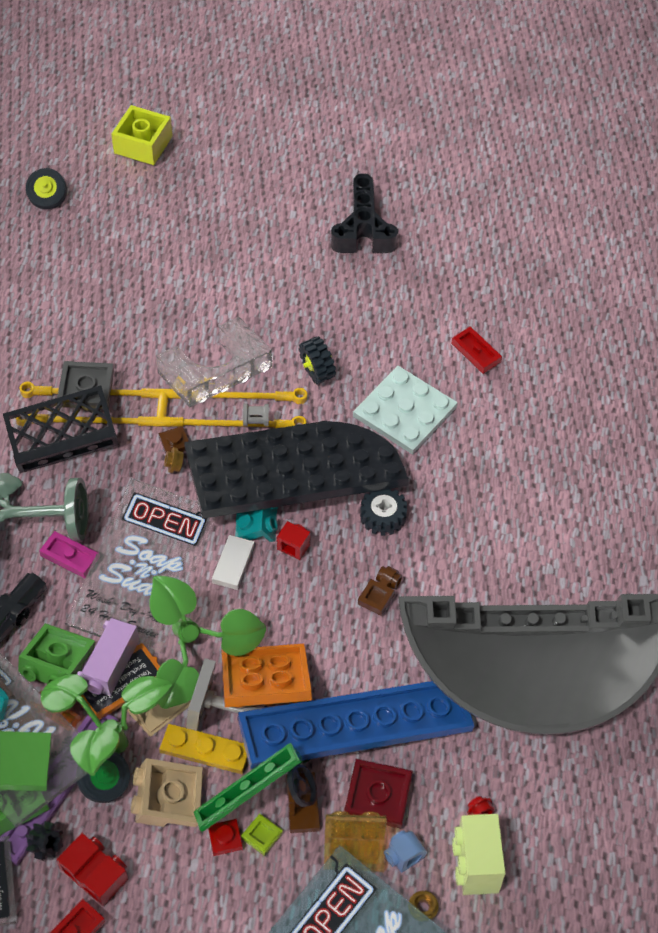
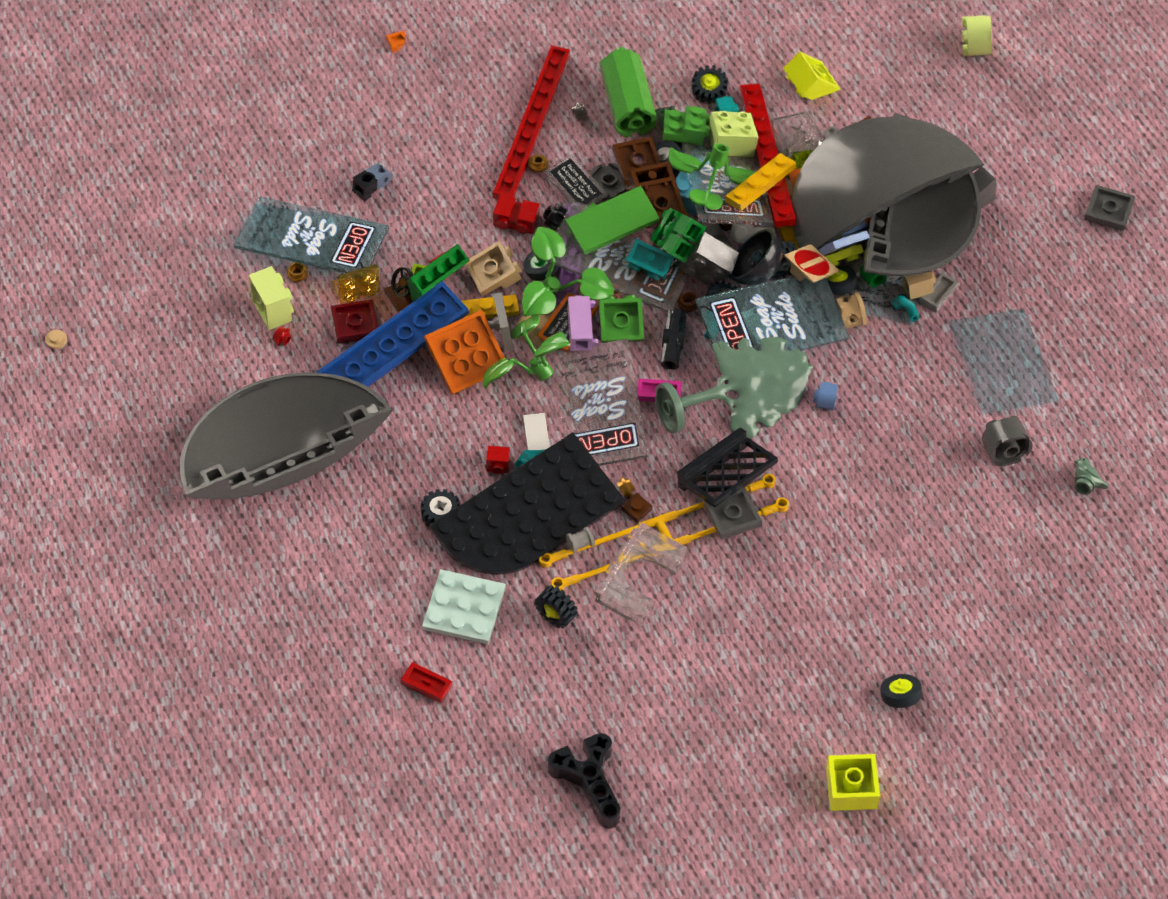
camera: 155 degrees right, 0 degrees up
reddish brown plate [358,566,402,616] -> none
medium blue plate [384,830,427,873] -> none

